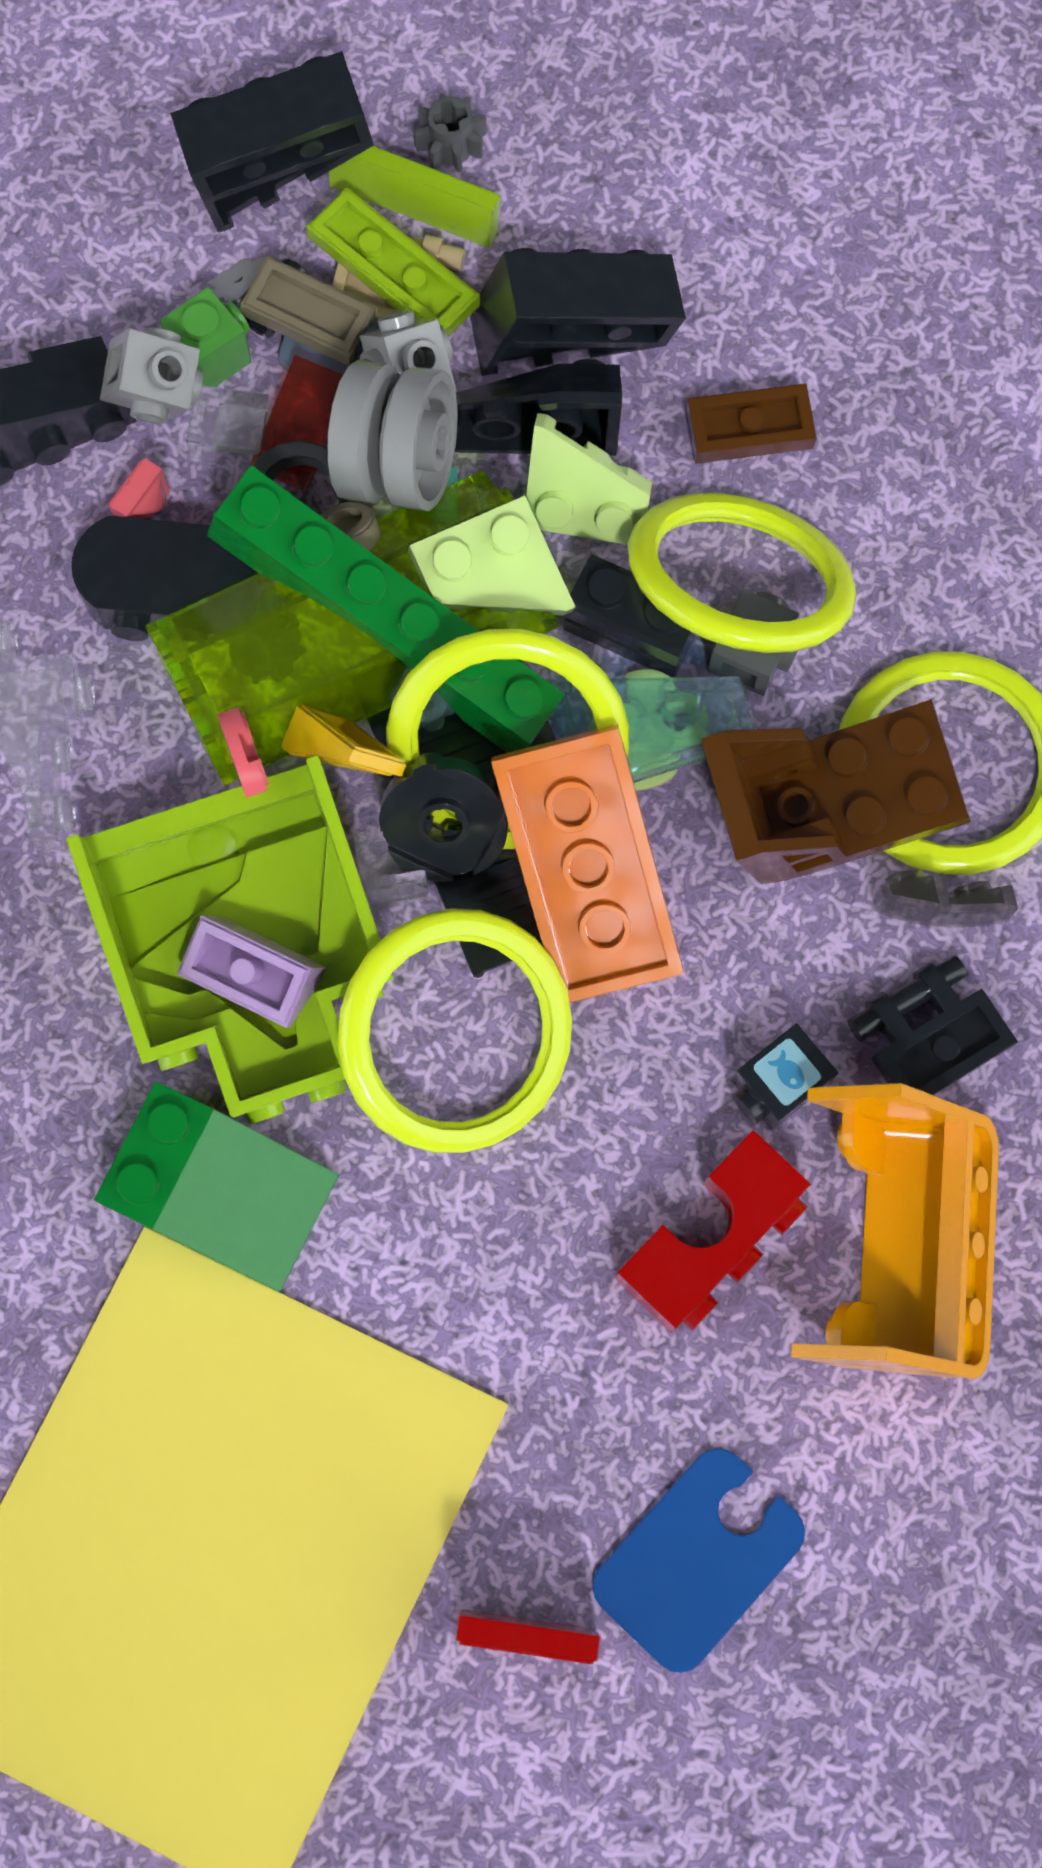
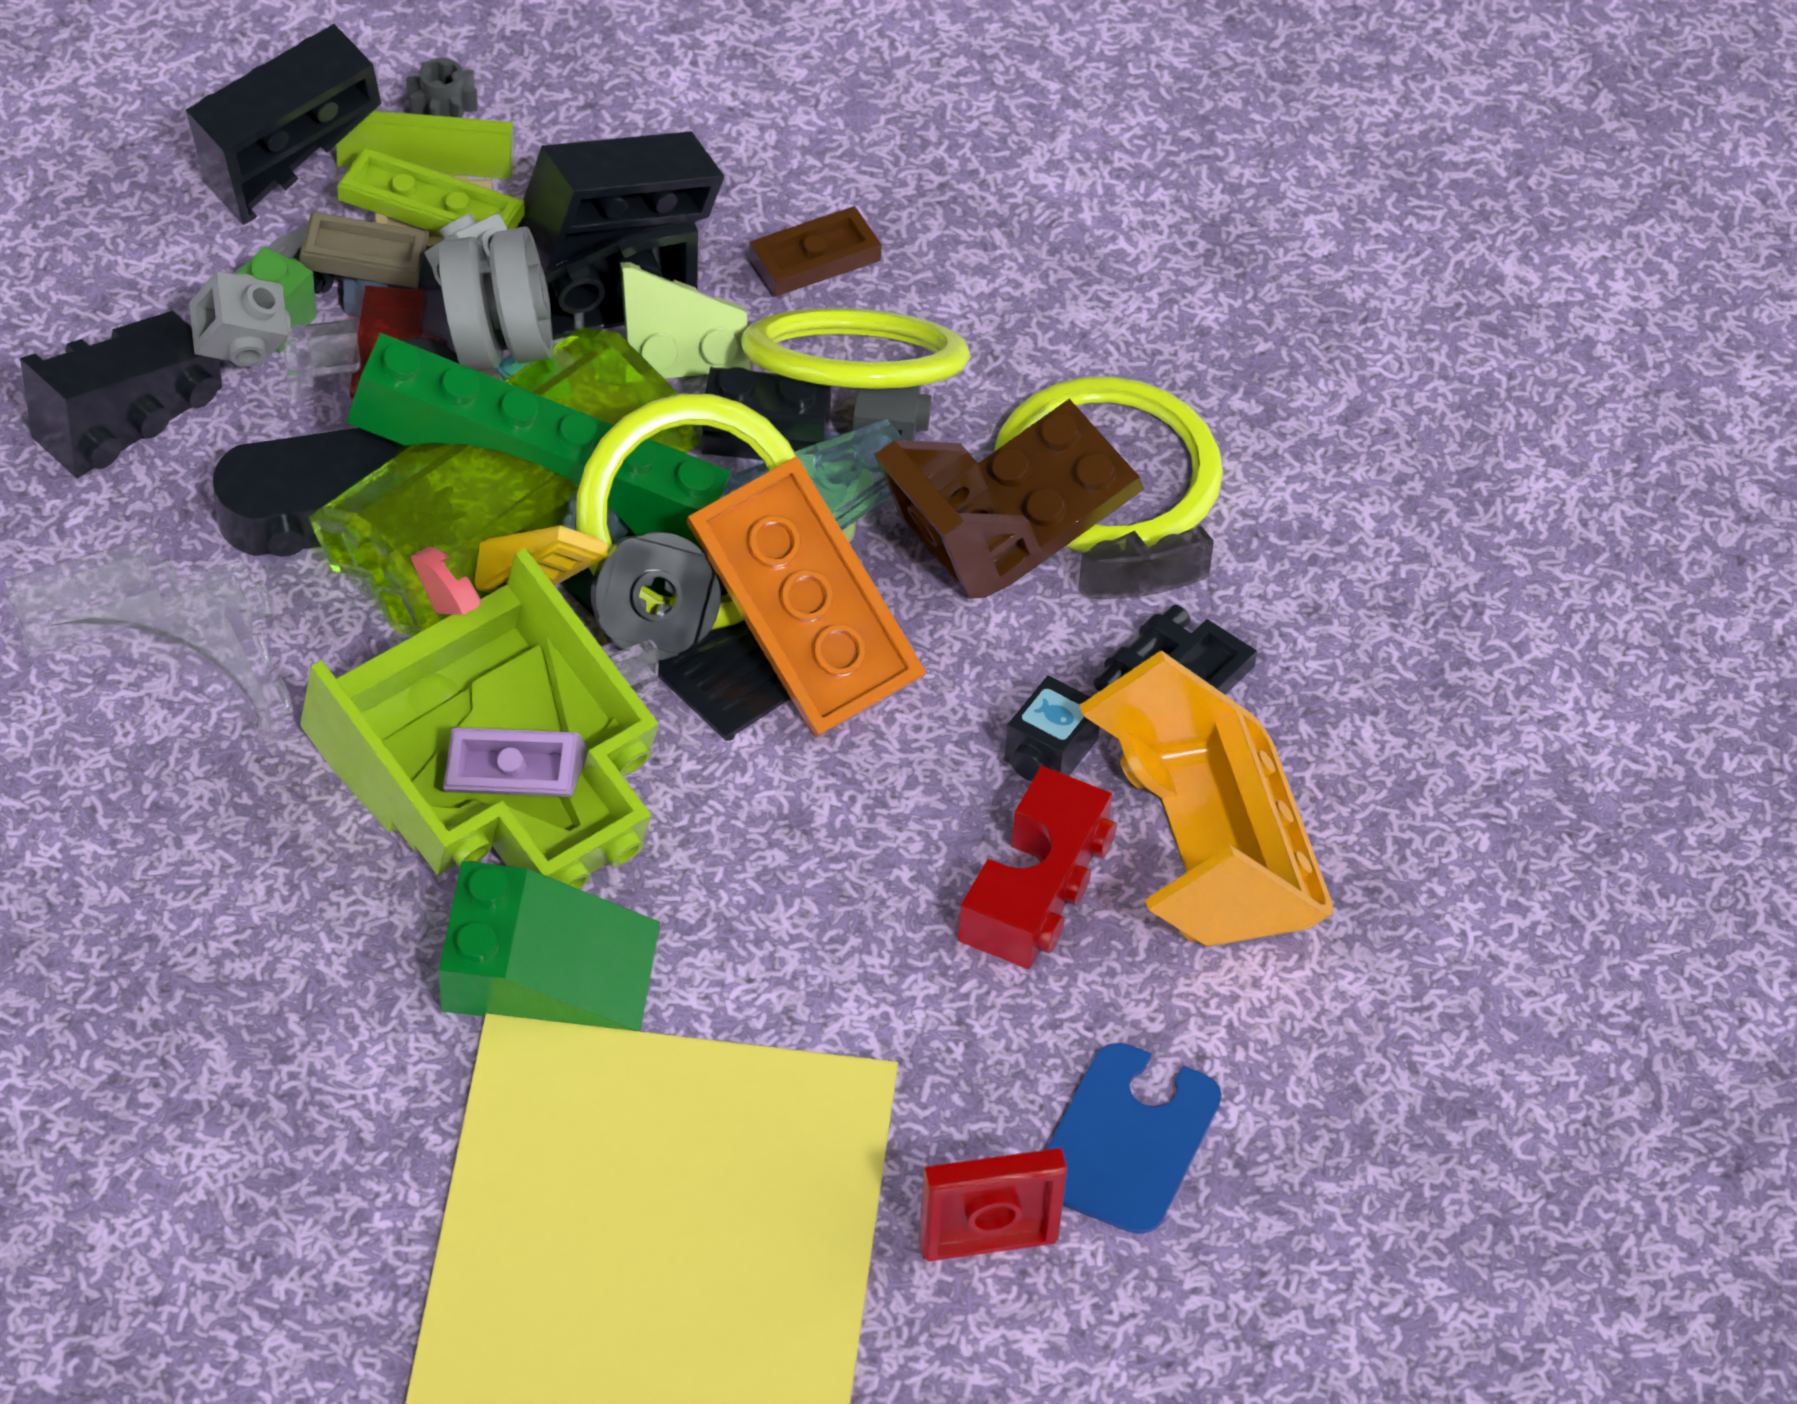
camera: 20 degrees left, 25 degrees down
coral tile [109,458,170,519] -> none
neon yellow wedge [337,908,572,1153] -> none
yellowish green wing [408,496,575,615] -> none

